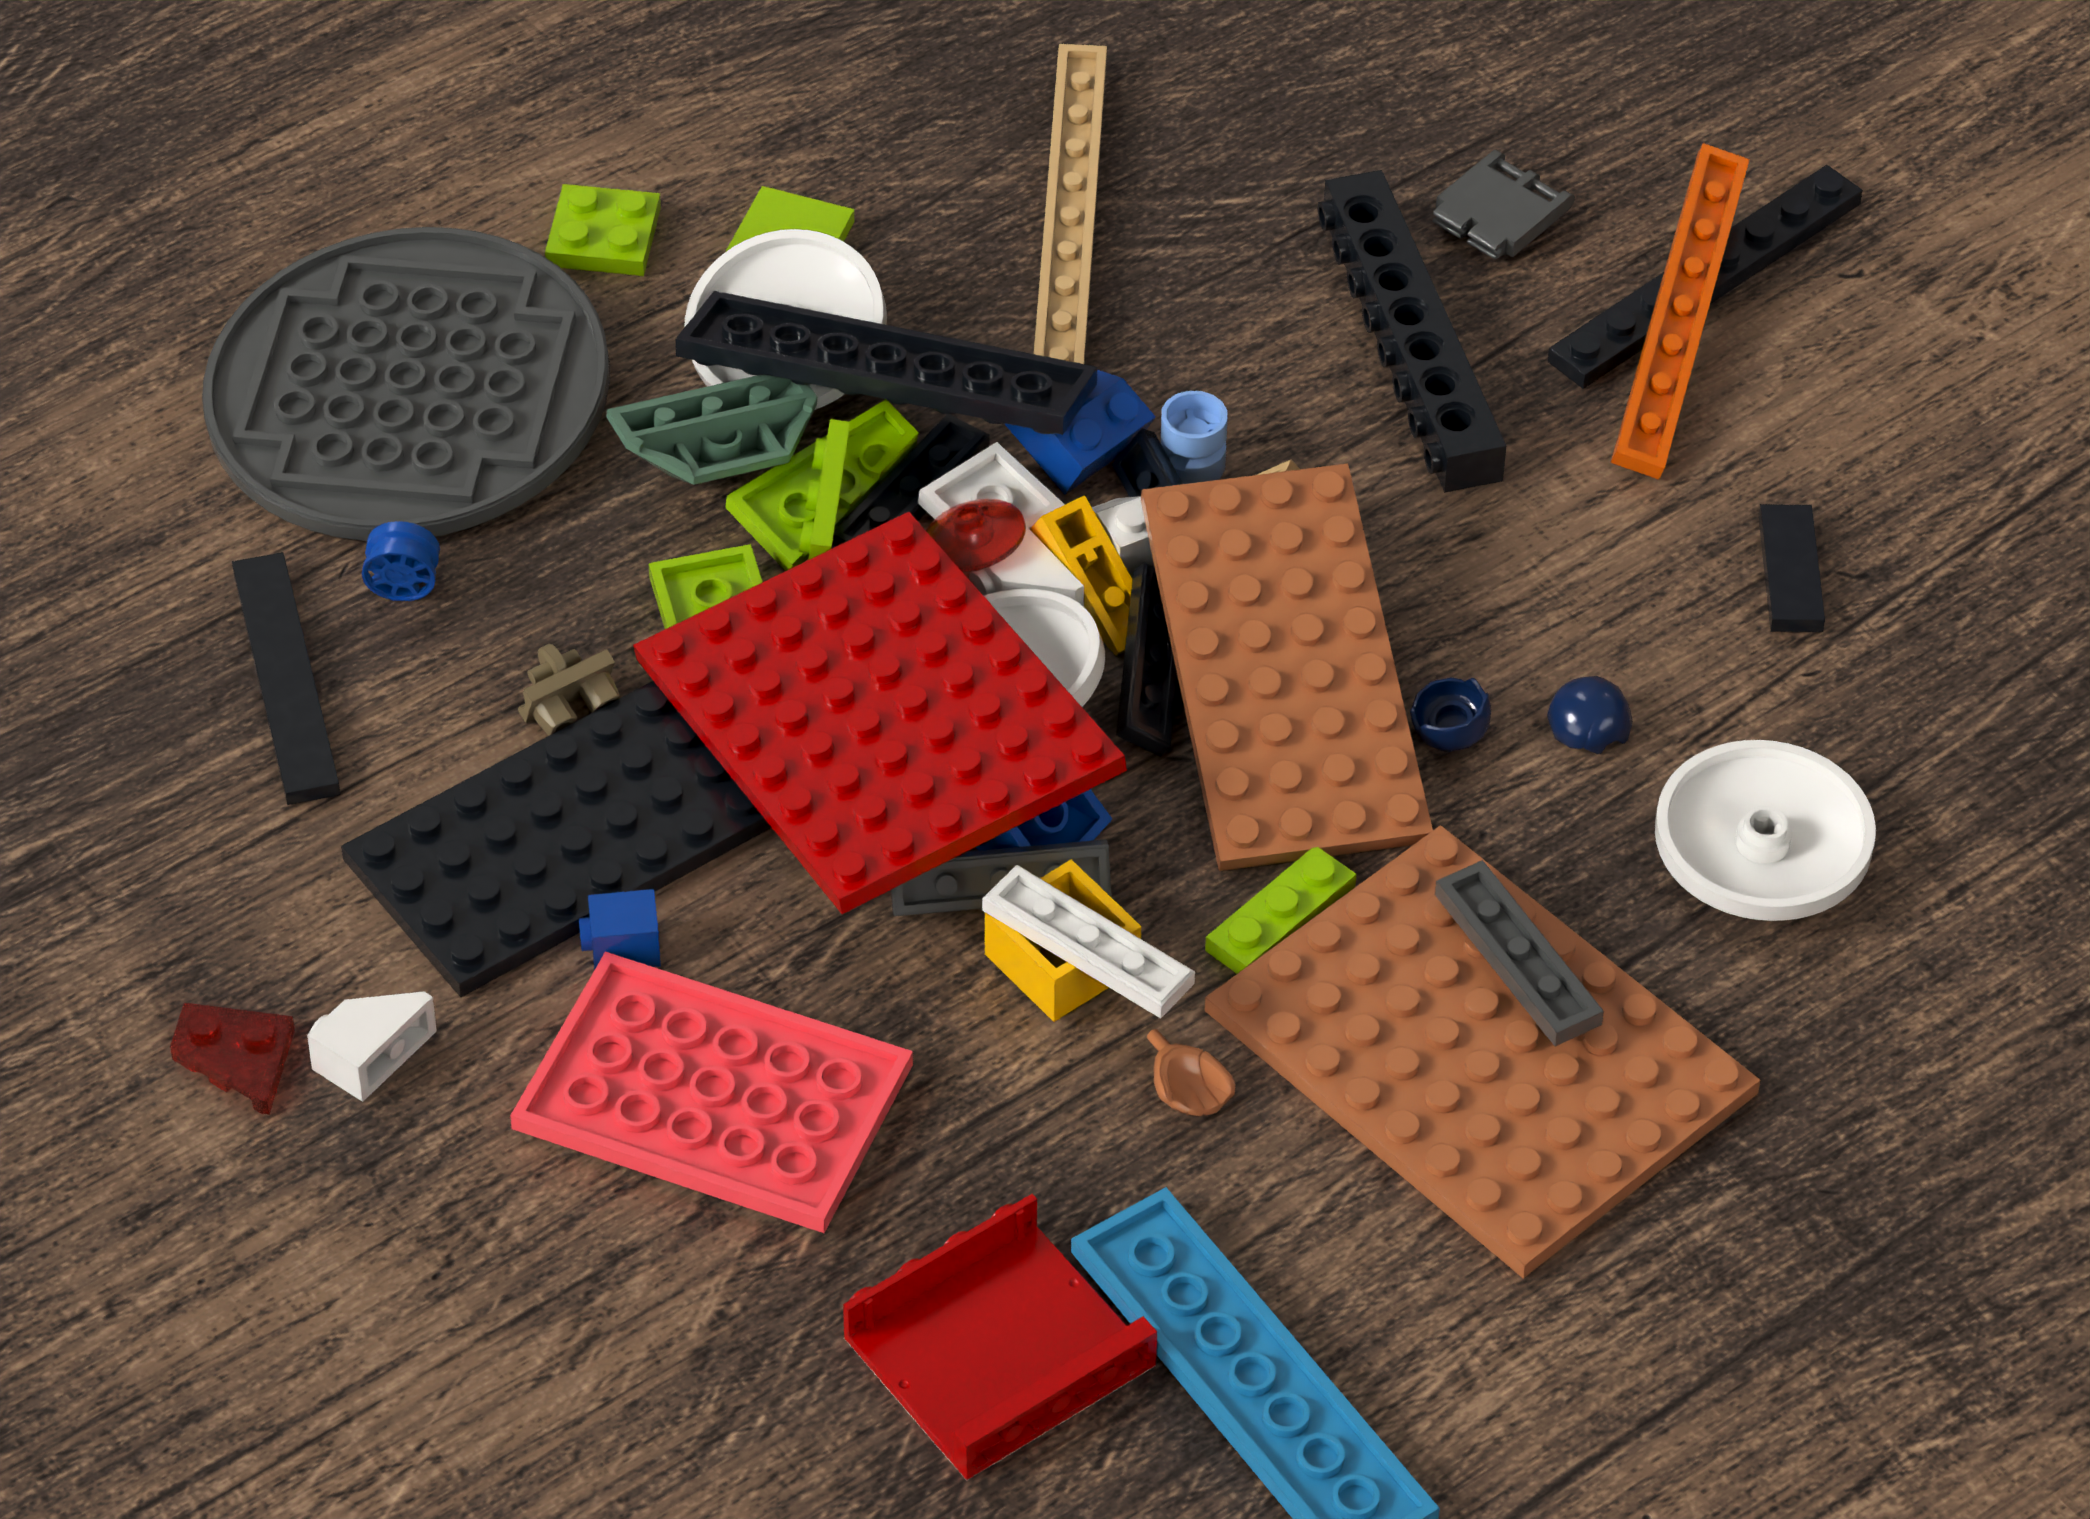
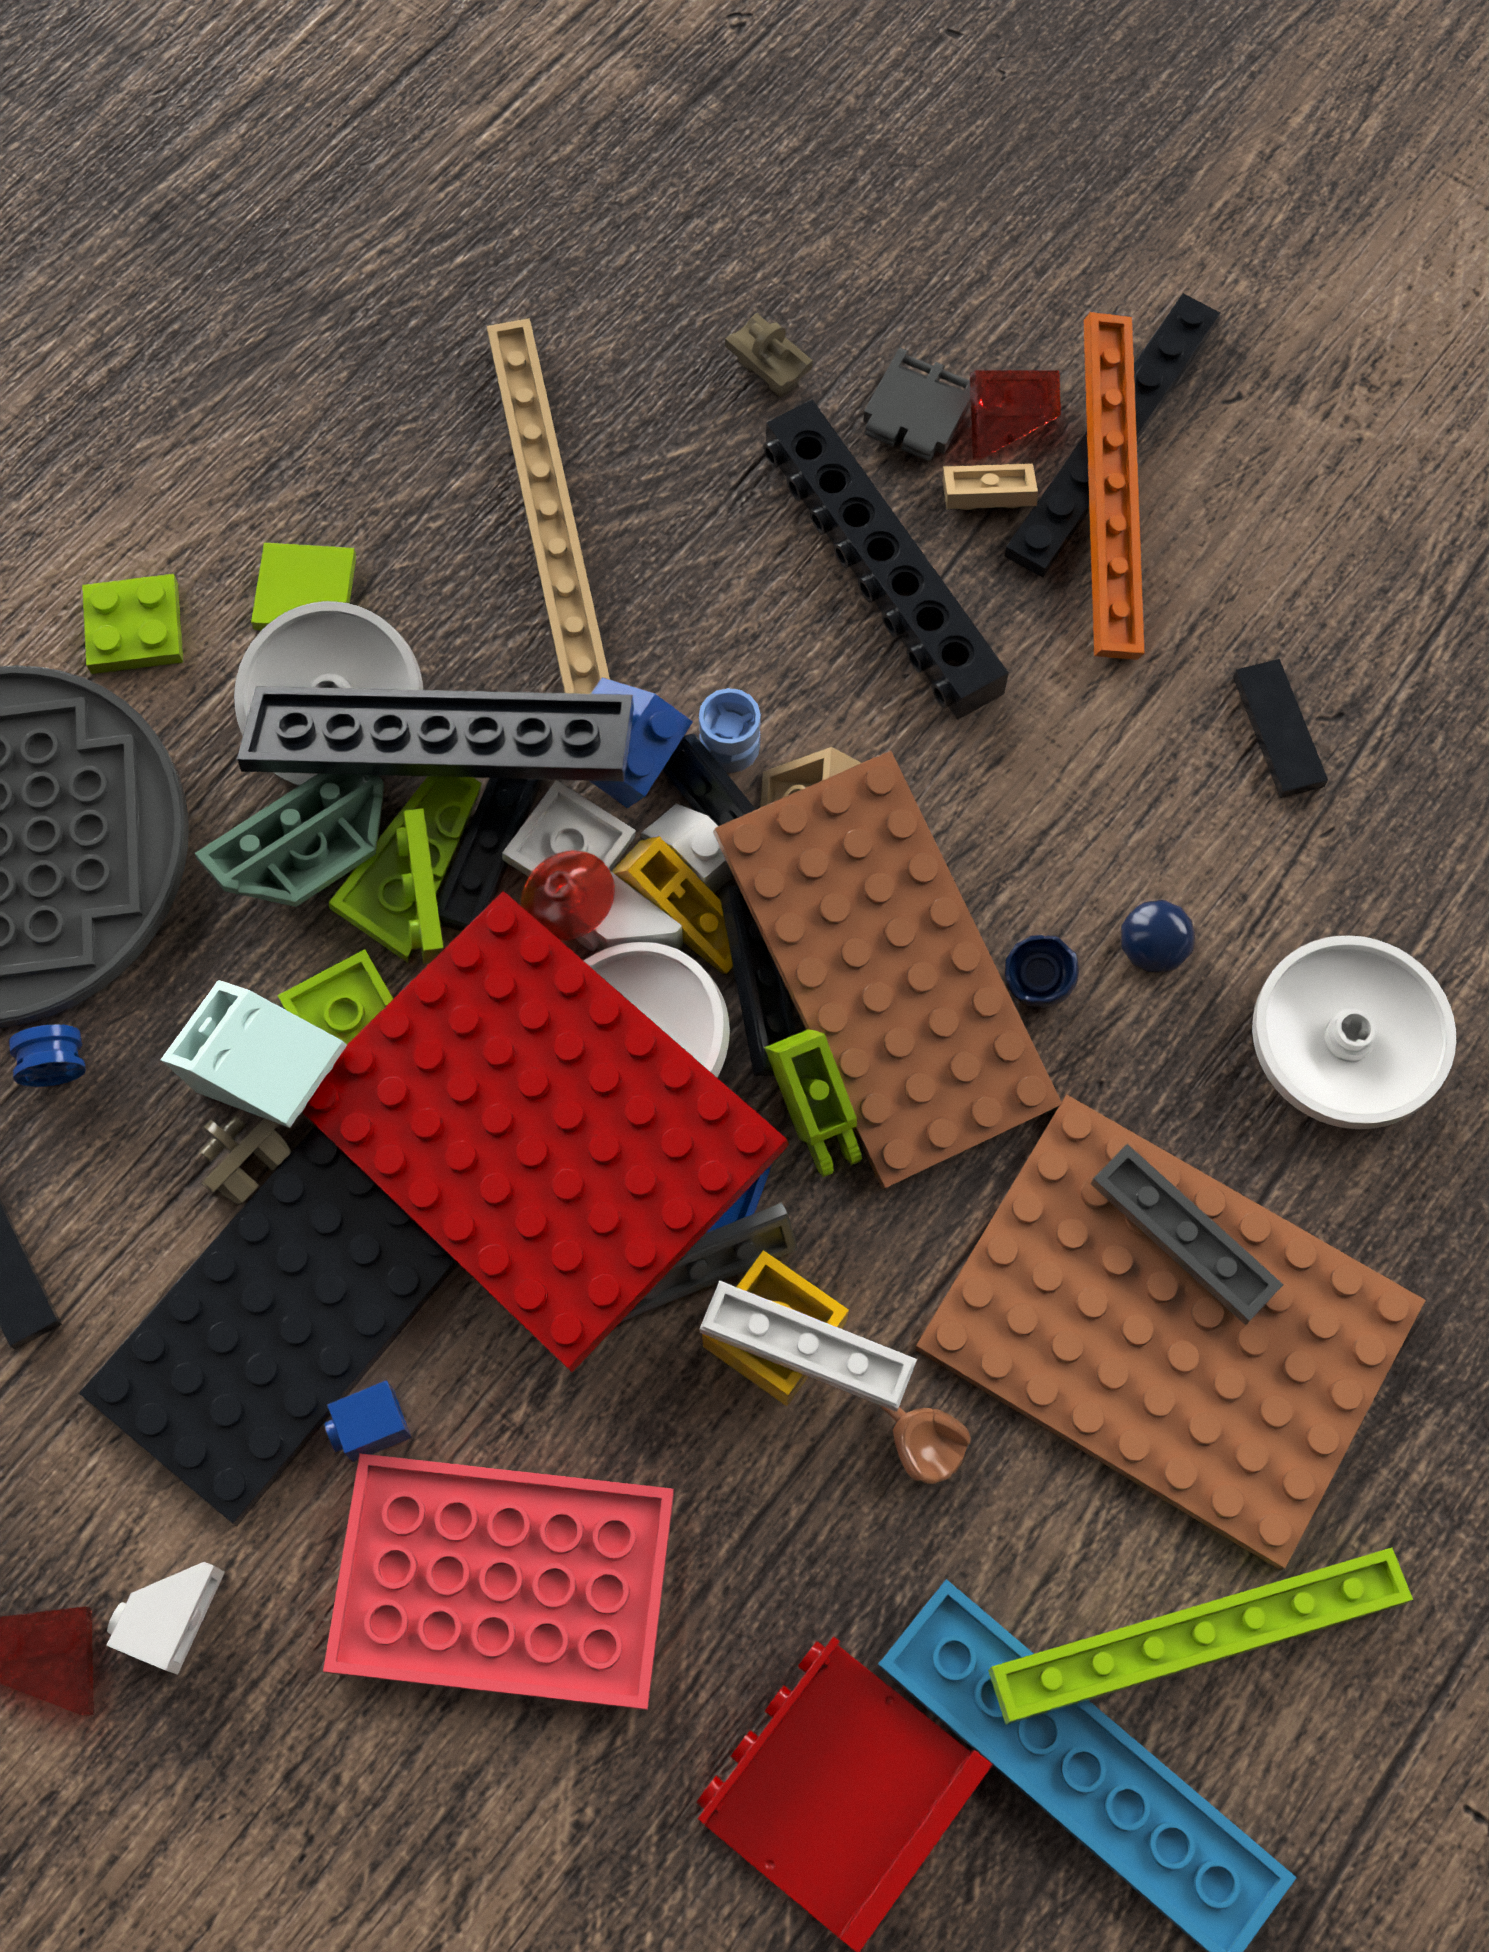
camera: 15 degrees left, 20 degrees up
lime plate [1205,847,1356,974] -> none
none -> light aqua slope [161,980,347,1128]
none -> dark tan hips [725,313,813,397]
none -> lime hinge [764,1029,862,1177]
none -> tan plate [942,464,1038,510]
none -> clear red wing [970,370,1061,460]
none -> lime plate [988,1548,1413,1725]

